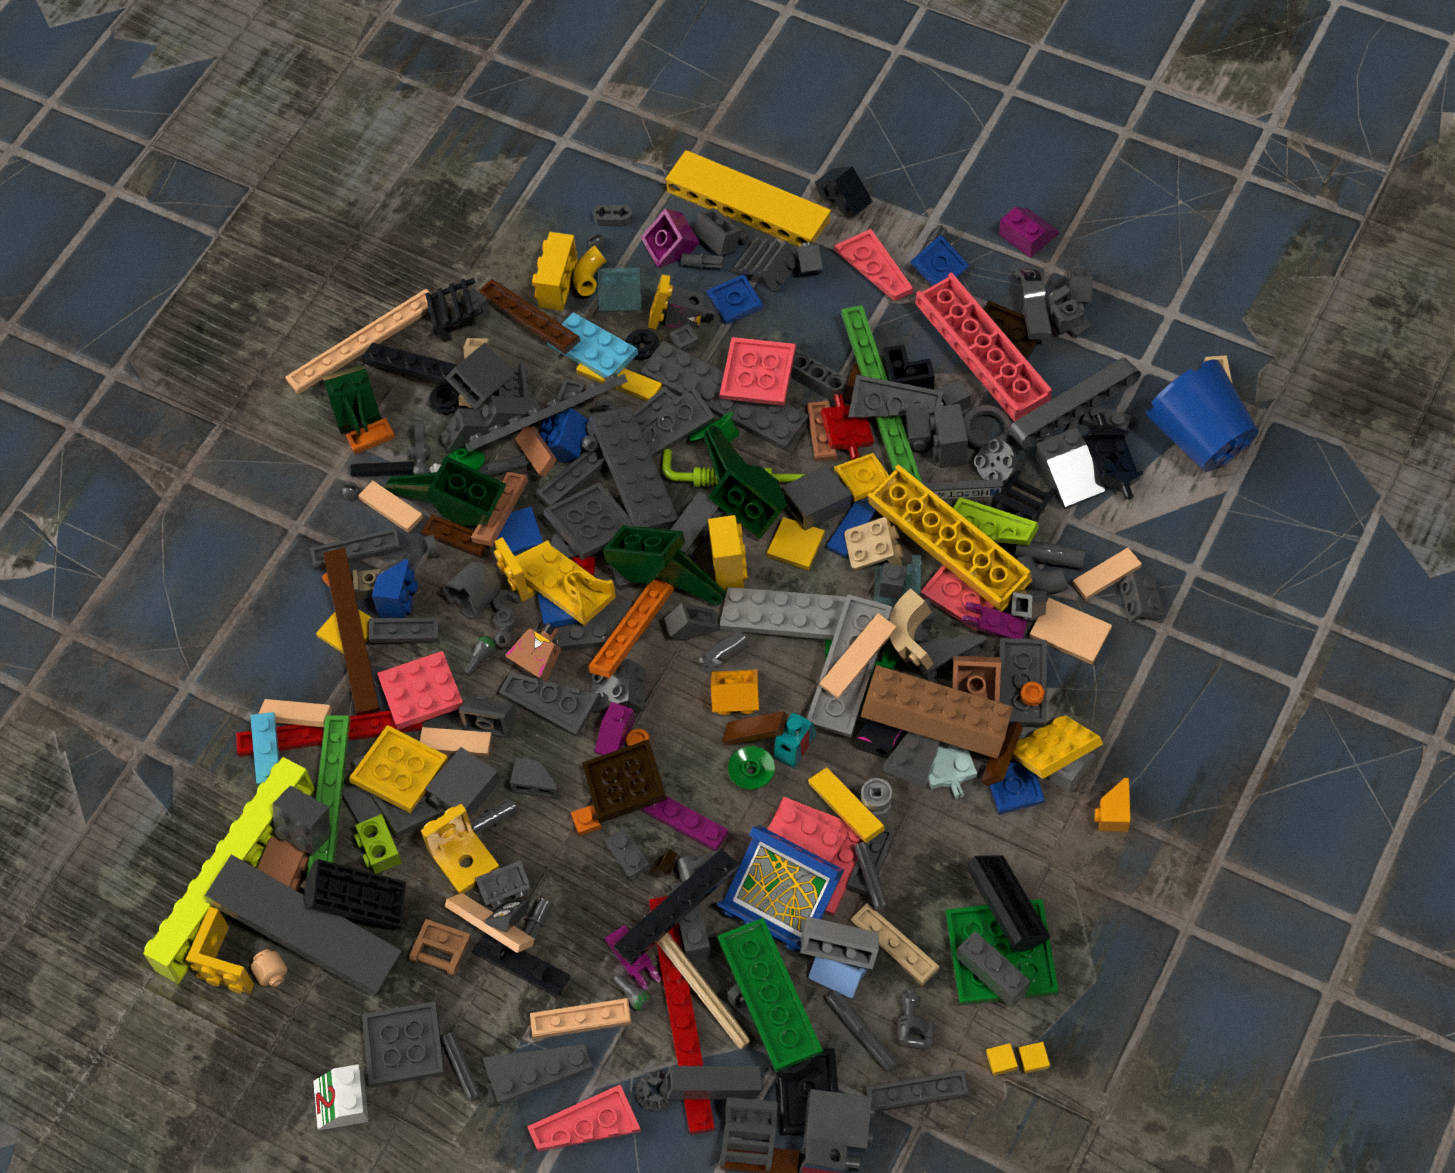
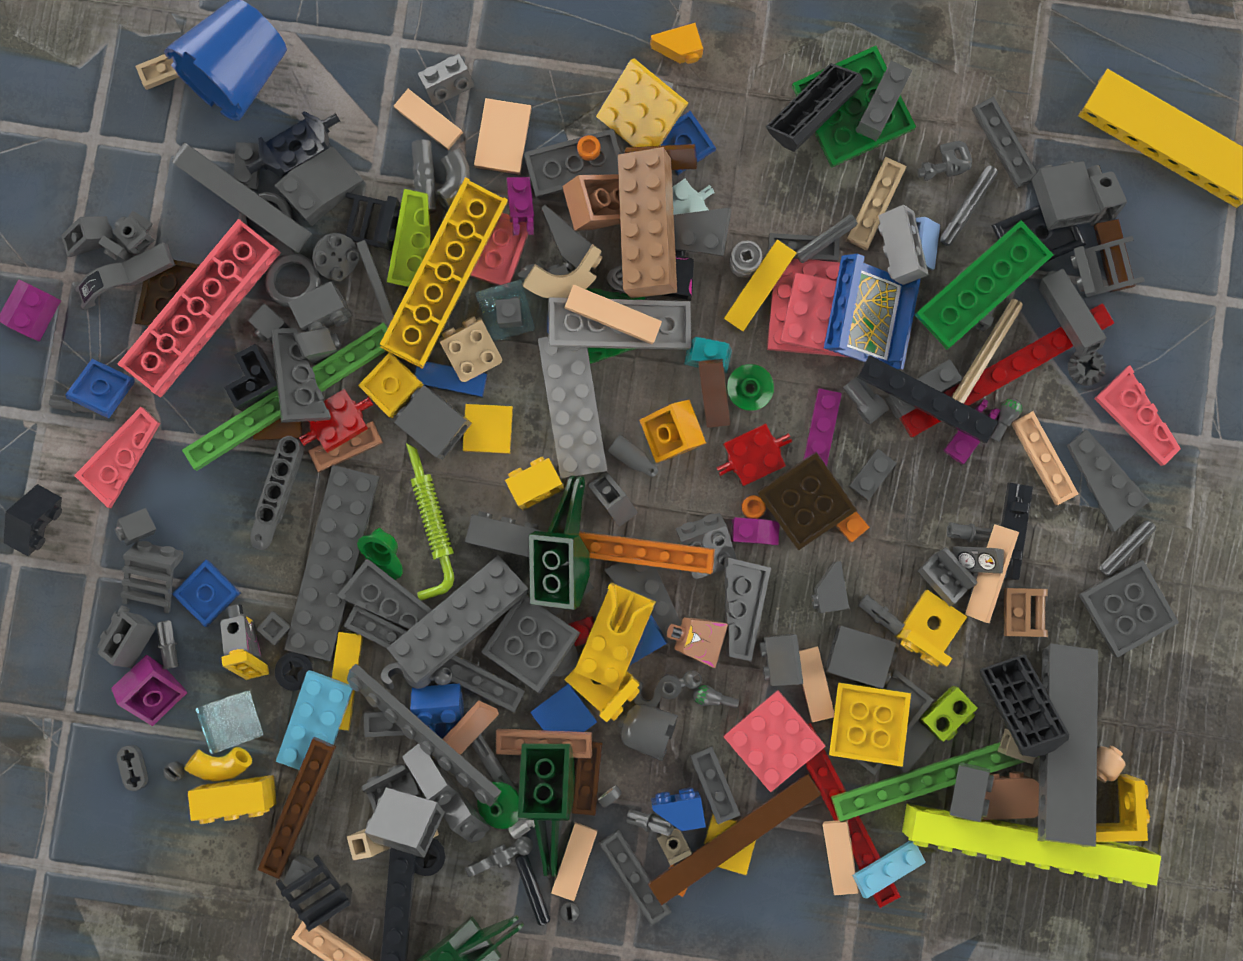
camera: 115 degrees left, 25 degrees up
white slope [314,1064,369,1130] -> none
orange tile [346,418,395,454] -> none
dark brown plate [650,849,677,878] -> none
yellow tile [665,150,831,247] -> none
dark green slope [704,426,787,539] -> none
coral plate [720,337,796,406] -> none
yellow tile [986,1043,1018,1076] -> none
dark grey brick [1012,589,1047,620] -> none
yellow tile [1018,1042,1050,1074] -> none
none -> red plate [716,423,792,486]

